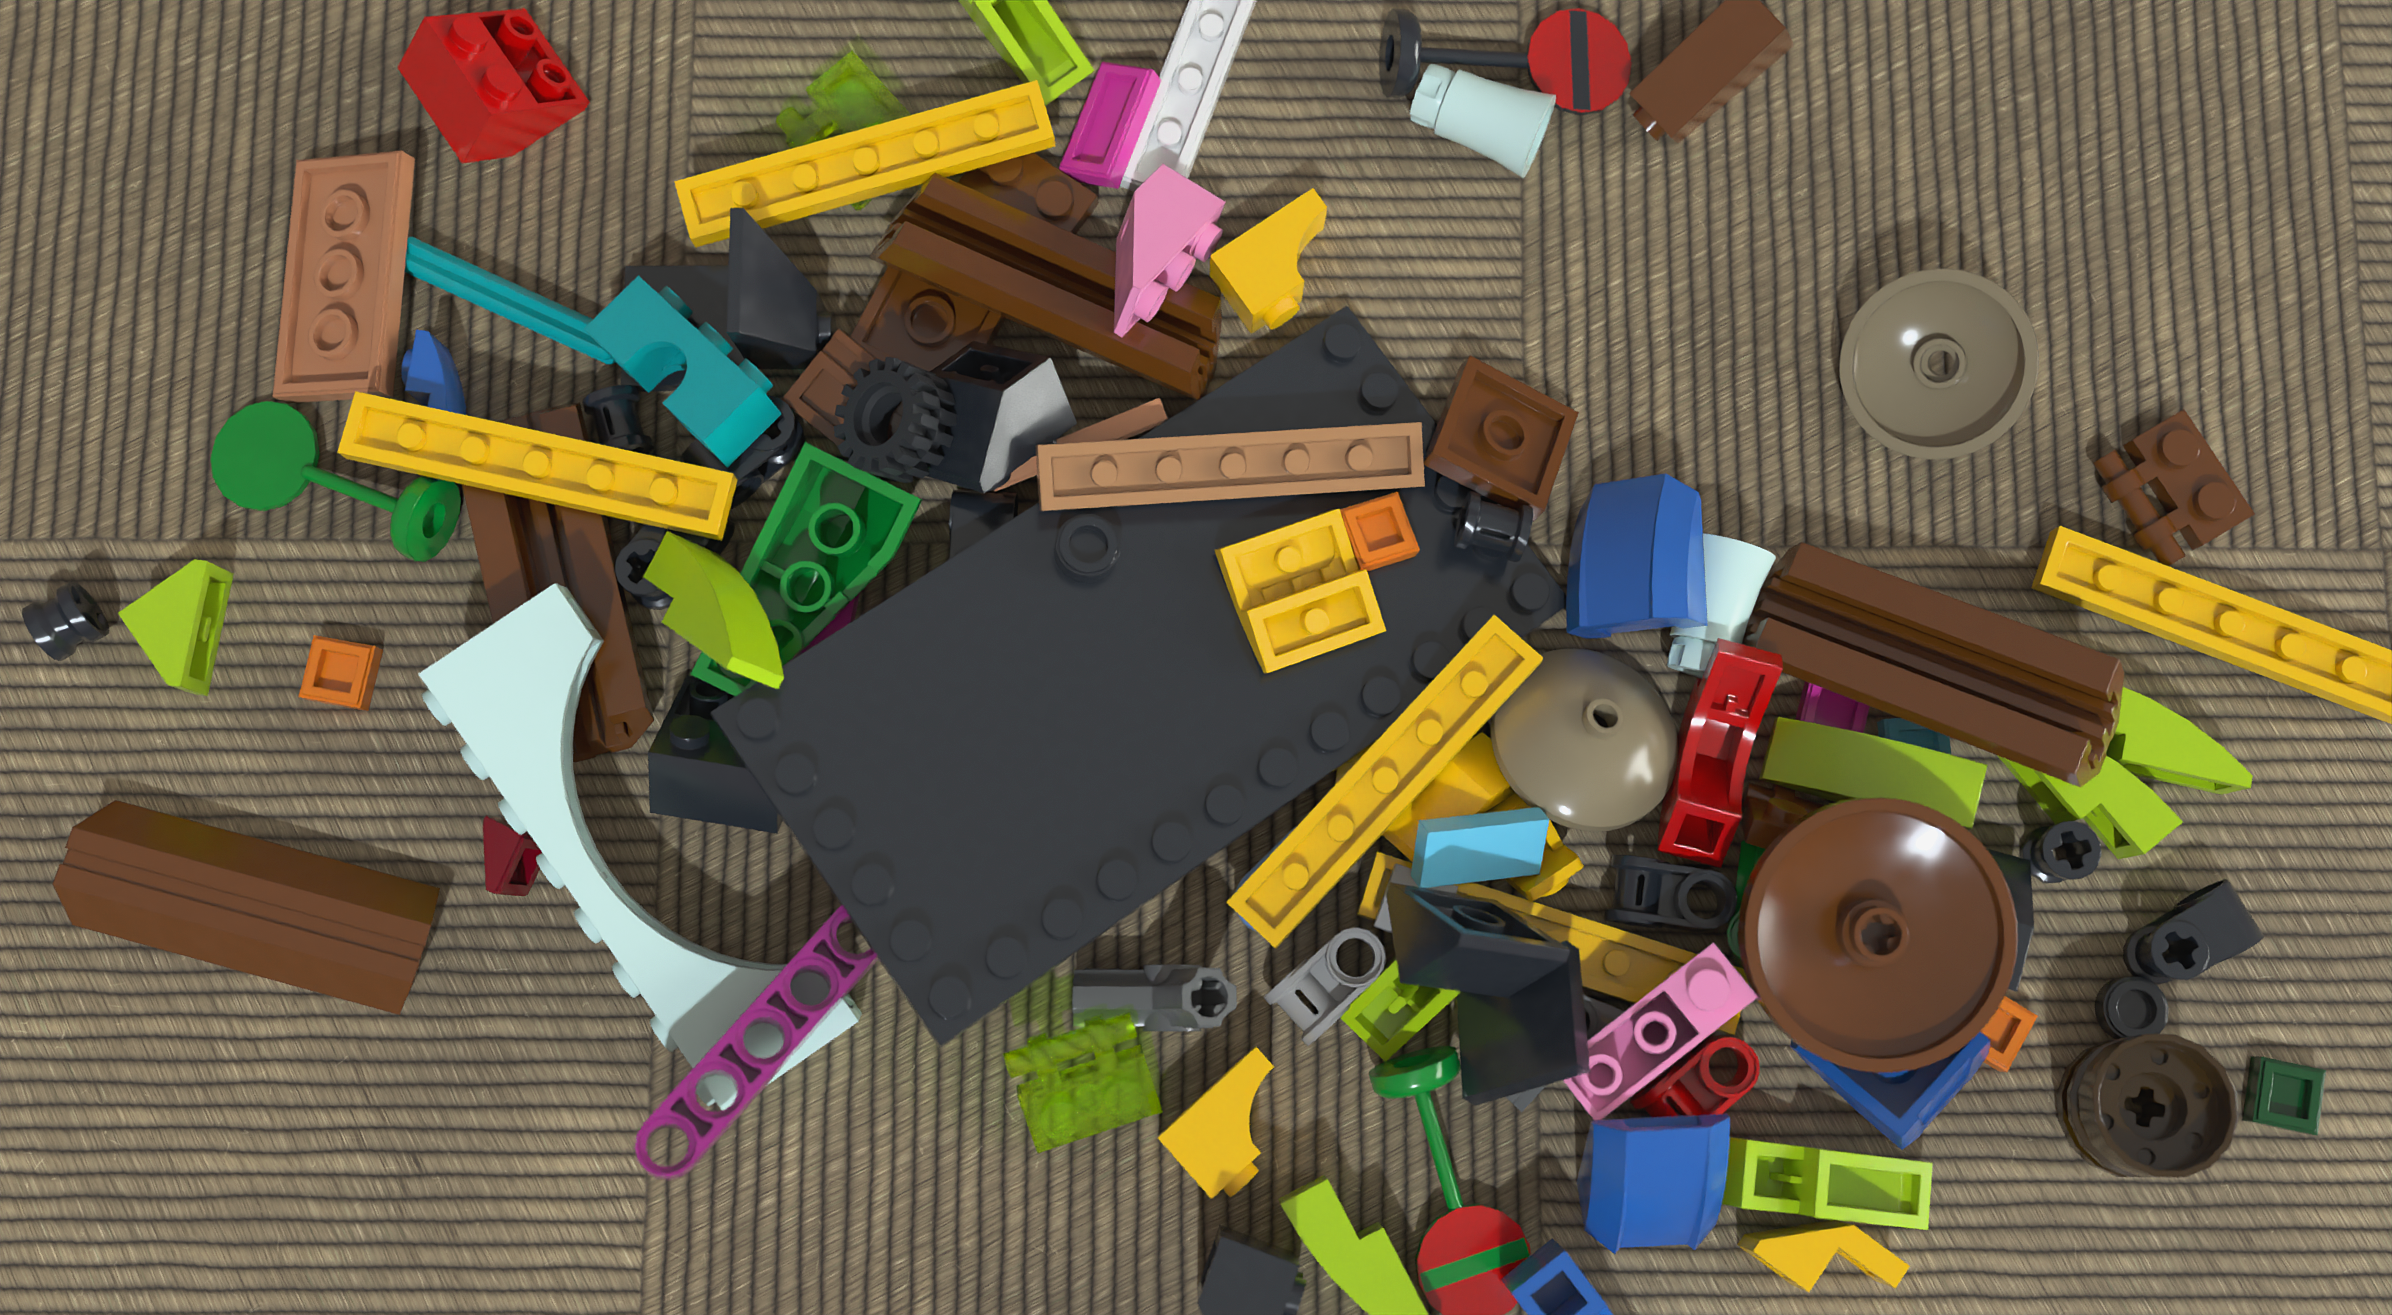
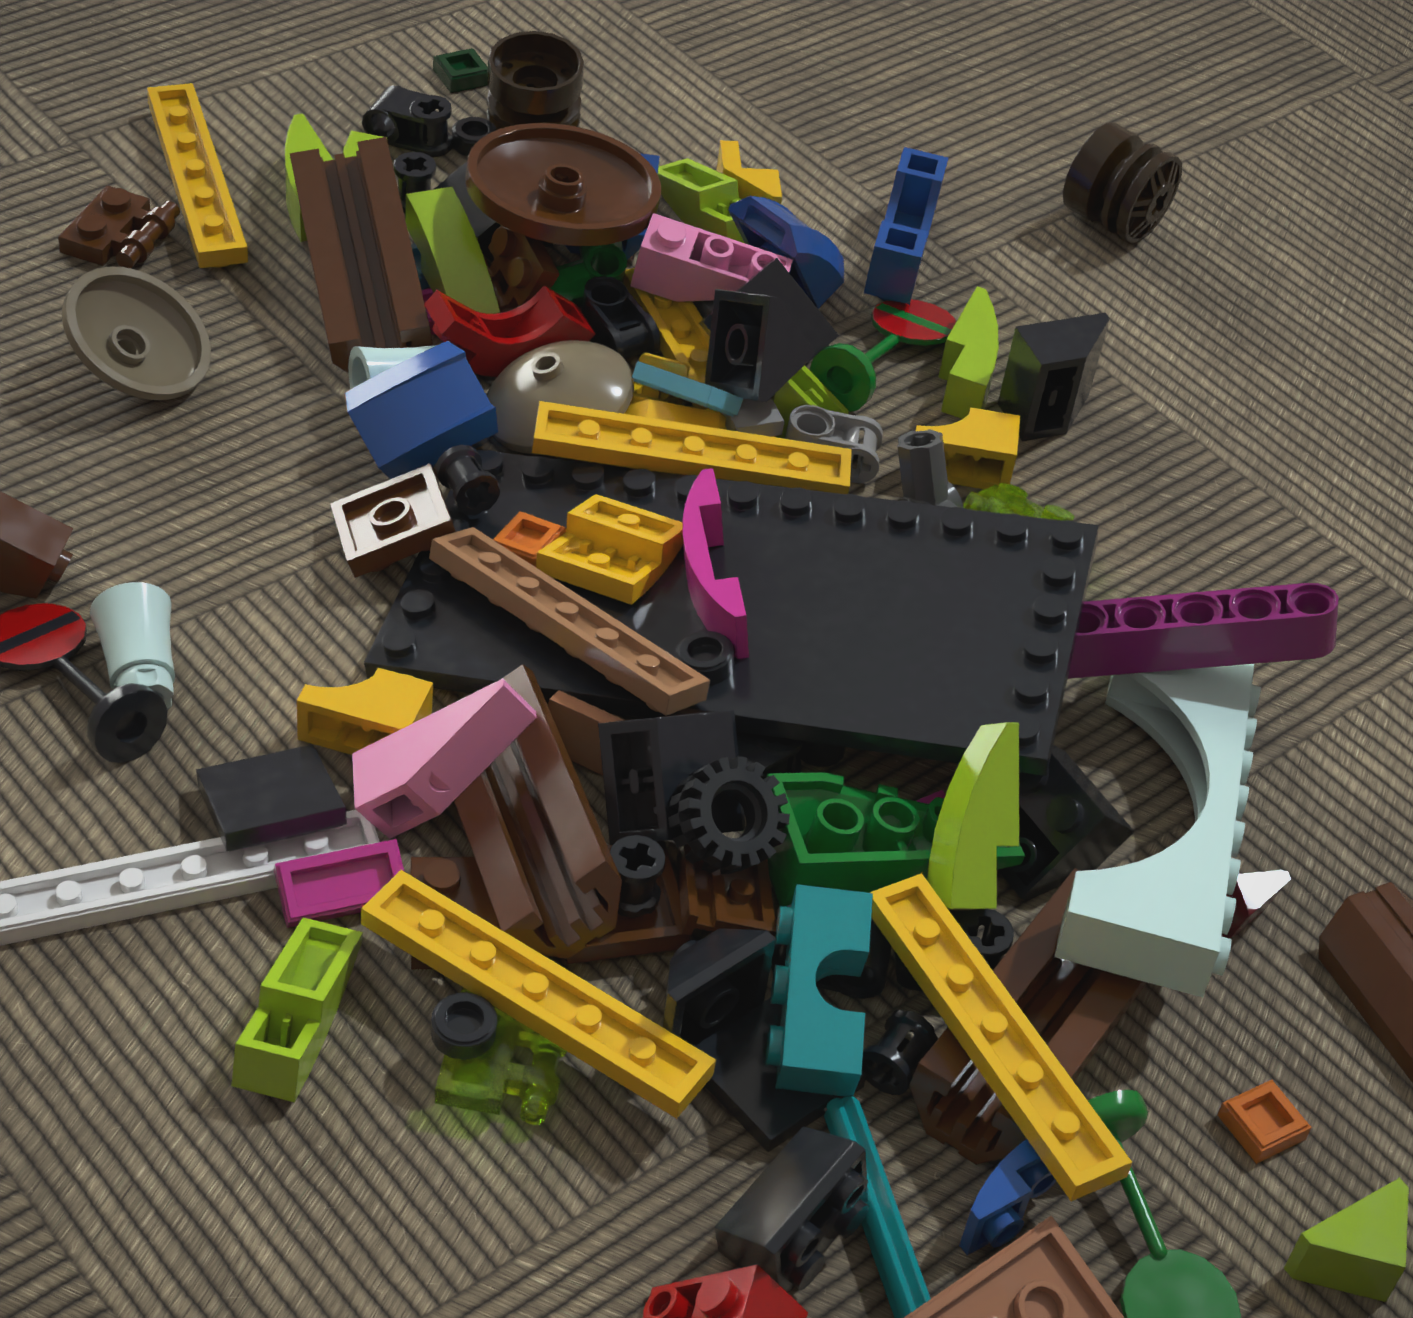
camera: 135 degrees left, 35 degrees down
none -> black tile [196,744,347,852]
none -> black tile [431,992,497,1060]
none -> black bush [610,835,665,918]
none -> dark pink slope [683,468,749,659]
none -> black slope [714,1126,869,1293]

